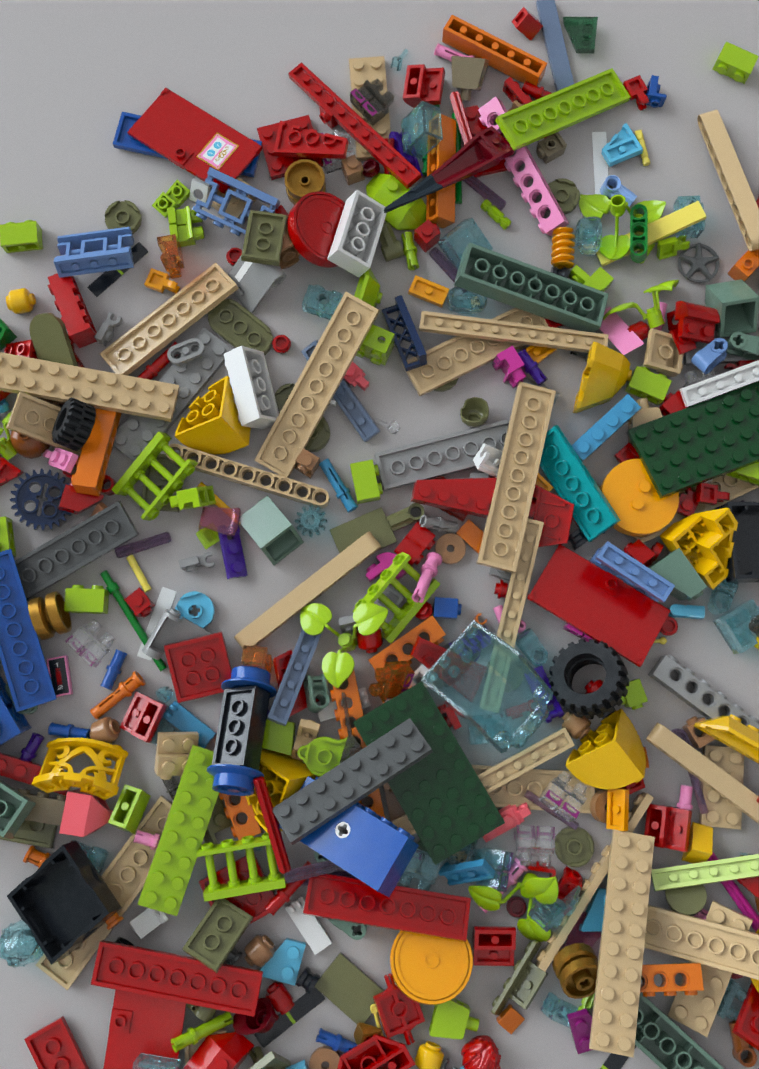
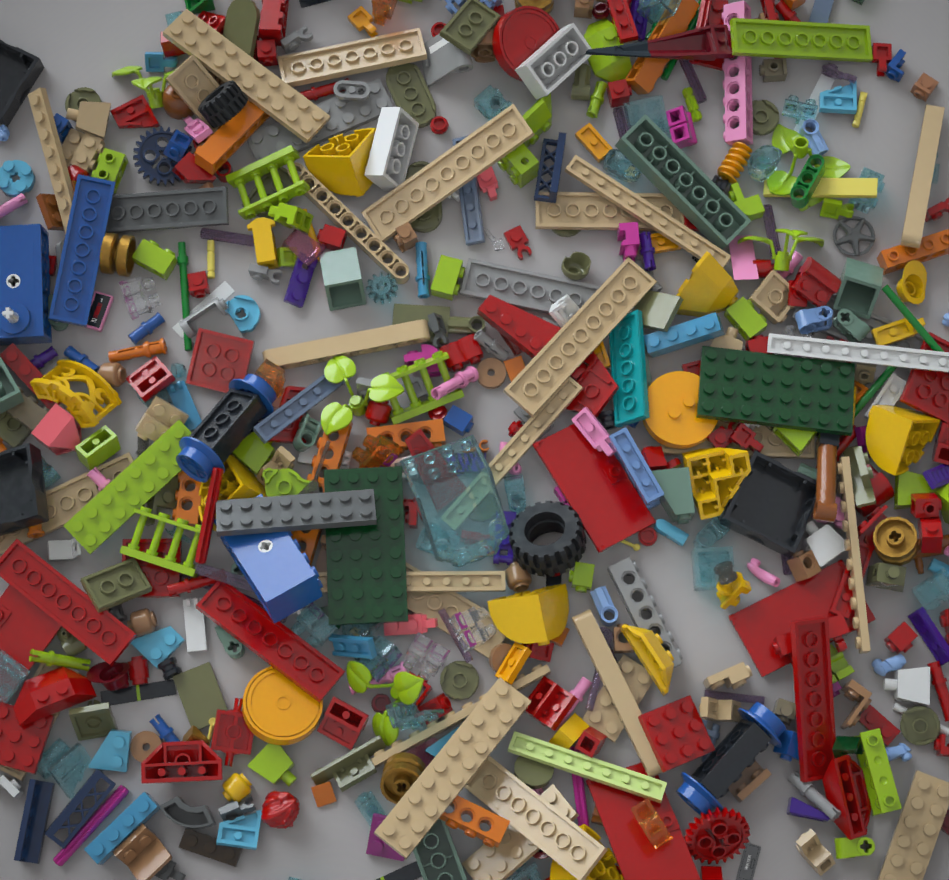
camera: 30 degrees right, 5 degrees down
none -> blue bracket [163,130,193,162]
none -> yellow piece [247,217,279,269]
none -> red brick [257,39,278,66]
none -> red brick [317,224,347,251]
none -> dark grey plate [427,313,449,348]
none -> red plate [503,225,532,260]
none -> bright pink hinge [571,407,616,456]
none -> red brick [575,726,608,758]
none -> light blue piece [590,586,618,627]
none -> tile [629,290,683,332]
none -> dark pink hips [666,105,698,149]
none -> clear purple axle [763,204,781,257]
none -> clear light blue hips [782,95,818,124]
none -> clear purple plate [822,63,857,84]
none -> nougat bracket [910,72,939,102]

